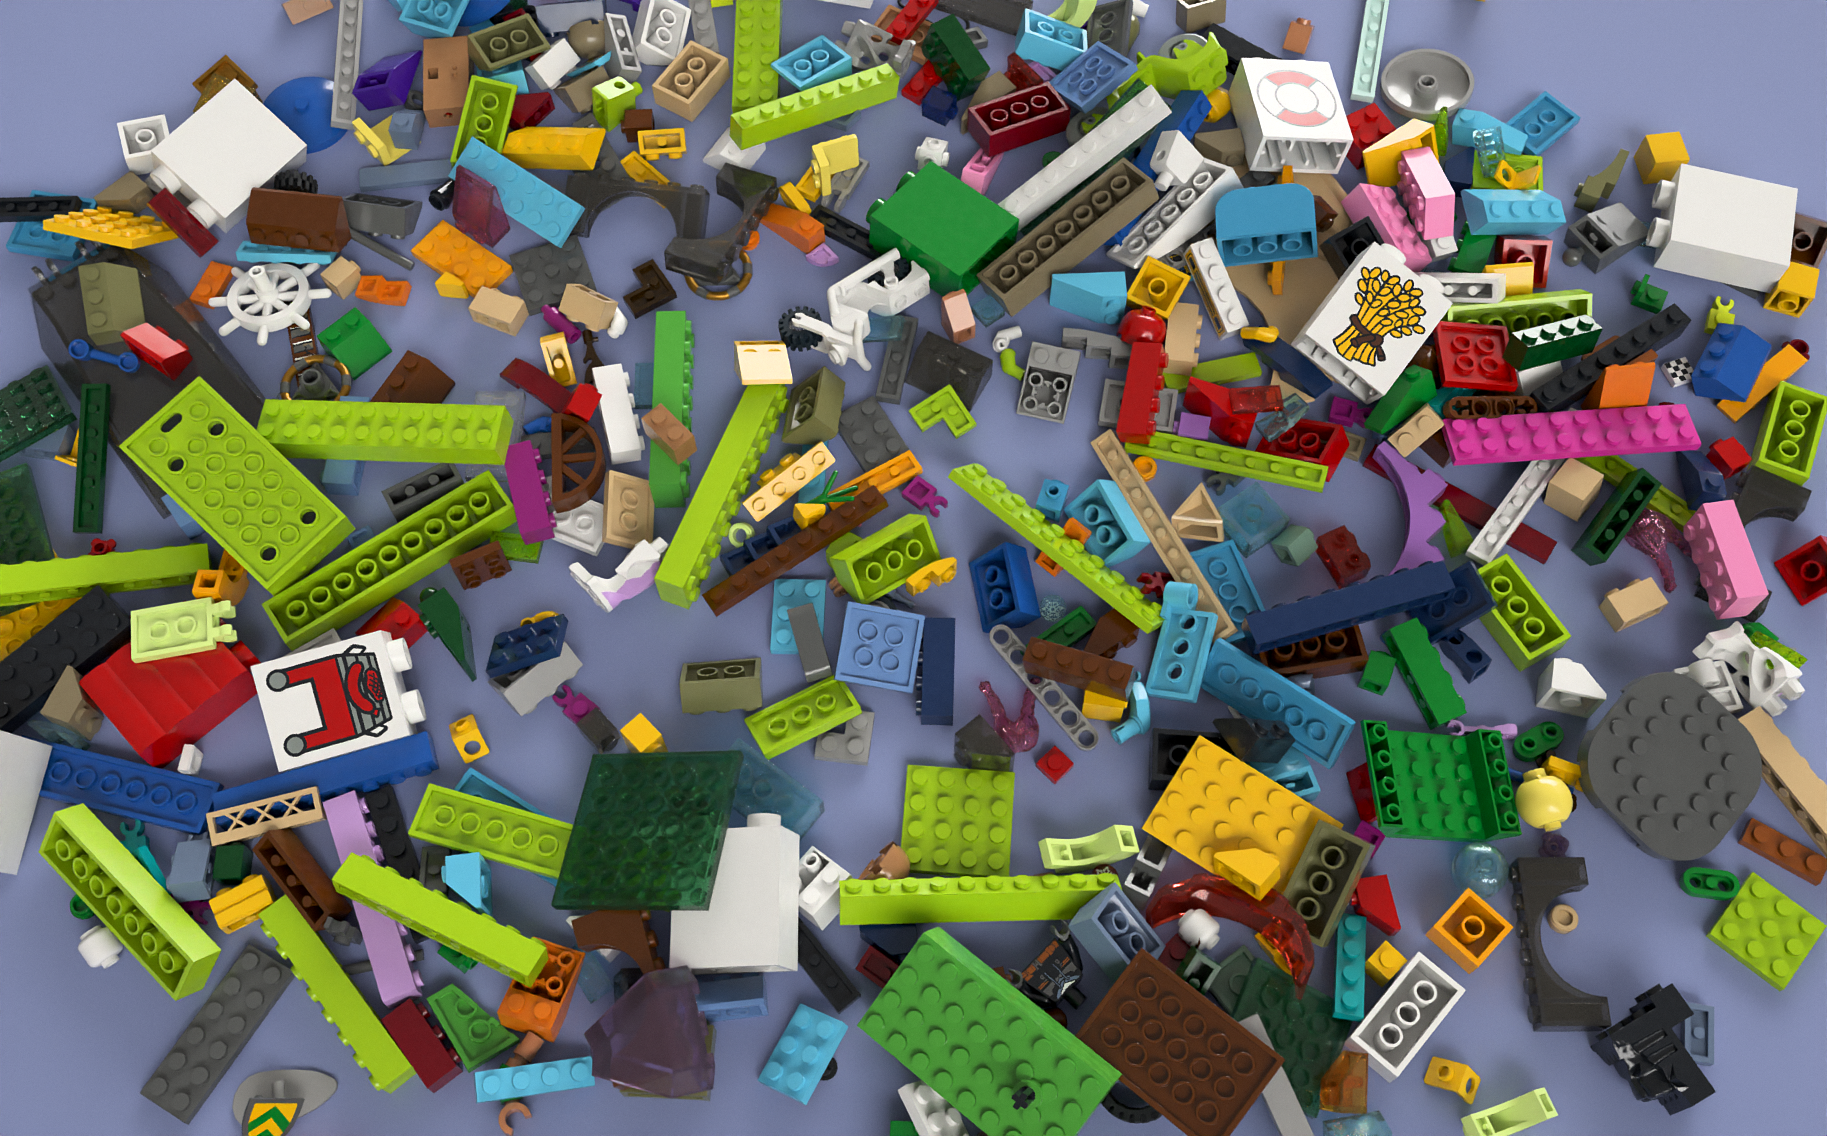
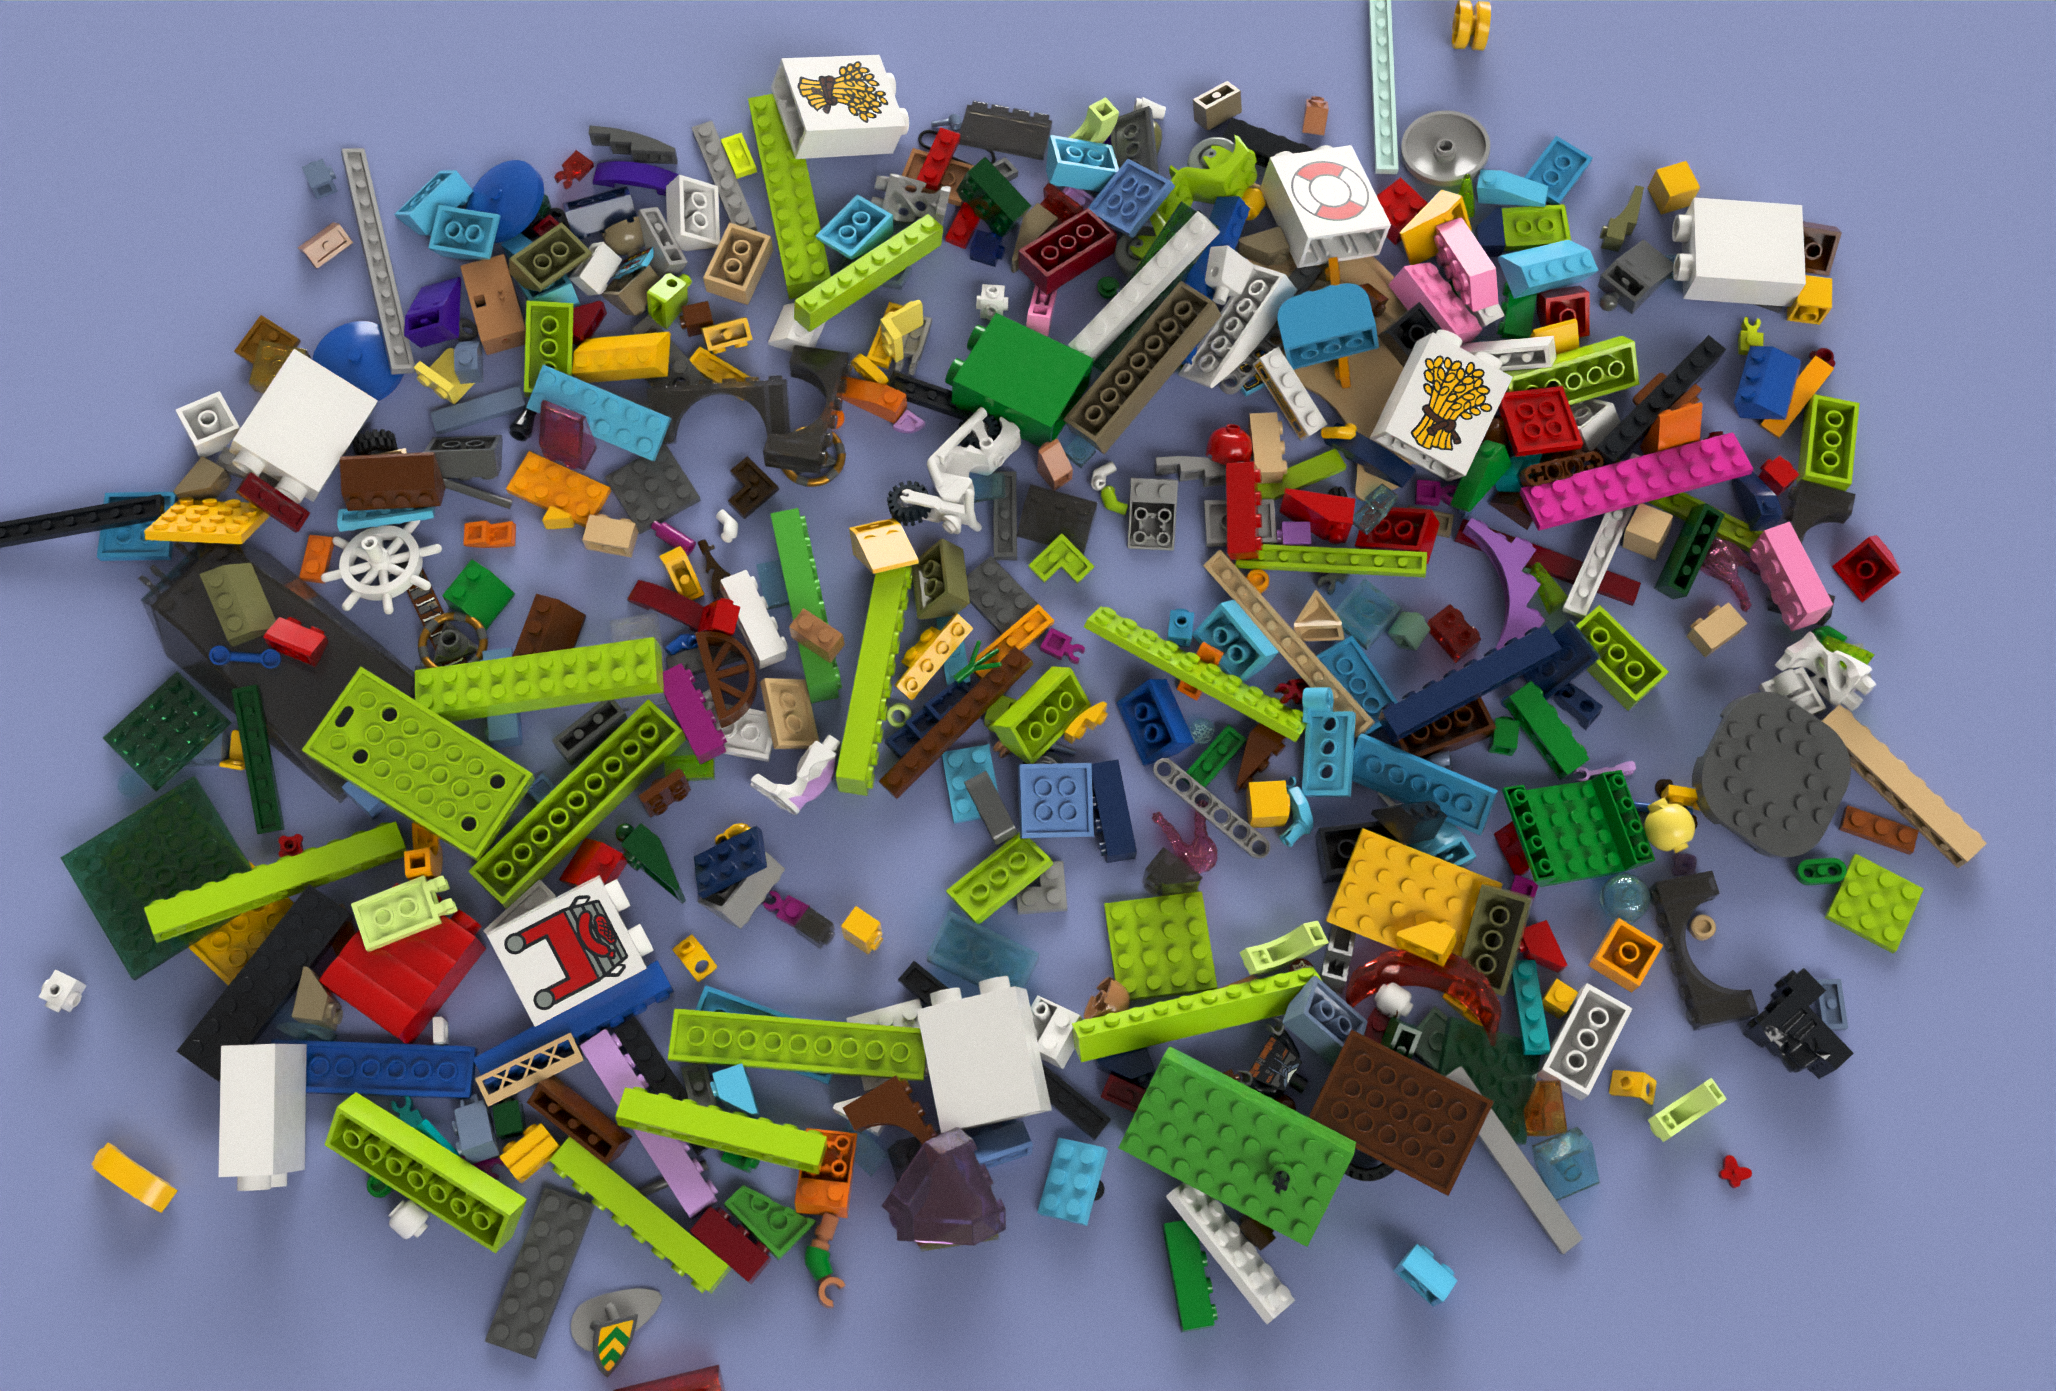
camera: 15 degrees left, 5 degrees up
tan brick [320,256,361,300] -> none
dark grey plate [324,917,363,946] -> none
medium azure plate [474,1056,595,1104] -> none
clear green plate [551,750,744,911] -> none
tan brick [558,284,618,332] -> none
olive slope [679,657,763,715] -> none
yellow slope [793,503,826,530] -> none
reddish brown brick [1022,636,1136,702] -> none
red plate [1036,746,1074,785] -> none
medium azure slope [1049,271,1127,324] -> none
yellow slope [1126,256,1191,320] -> none
clear red plate [1229,385,1284,415] -> none
tan brick [1388,403,1445,458] -> none
clear light blue slope [1472,126,1507,178] -> none
yellow bracket [1494,160,1541,190] -> none
dark green brick [1502,315,1603,372] -> none
green plate [1512,721,1564,762] -> none
white slope [1535,658,1607,718] -> none
green bracket [1630,274,1668,314] -> none
white tile [1661,357,1694,388] -> none

